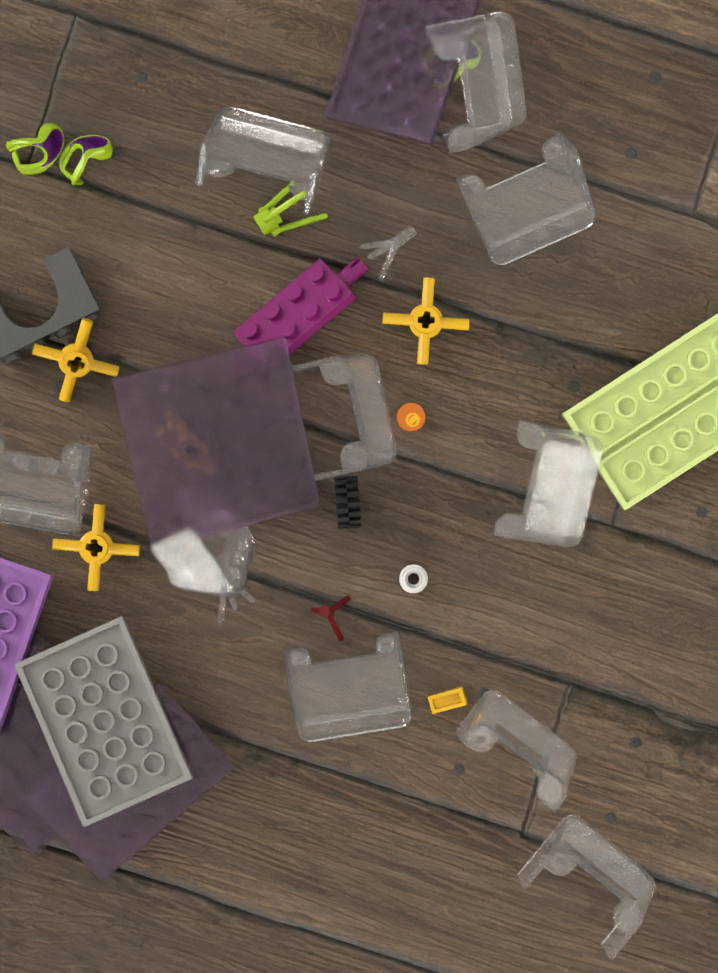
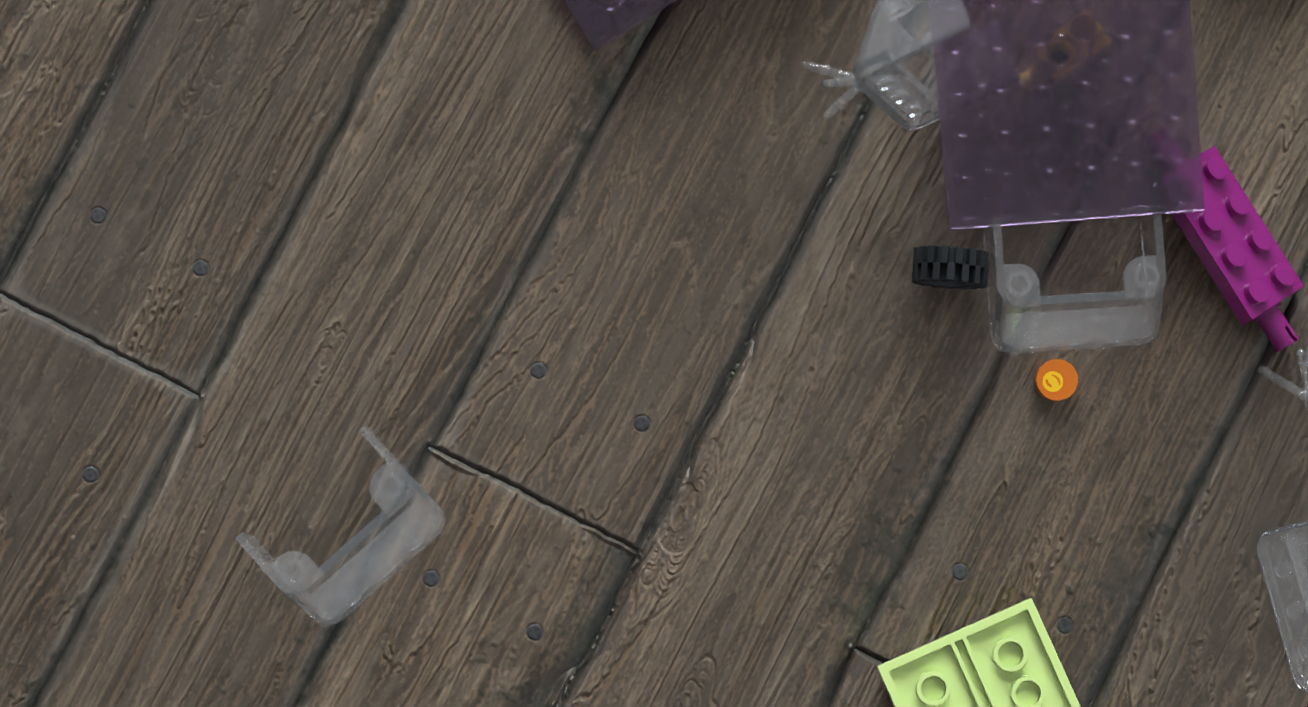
camera: 100 degrees right, 5 degrees down
clear windscreen [284,632,412,742] -> none
dark red plant [311,596,351,641] -> none
yellow bar [382,277,469,365] -> none
white plate [399,564,428,593] -> none
yellow piece [428,686,468,714] -> none
clear windscreen [456,691,577,812] -> none
clear windscreen [493,419,603,547] -> none

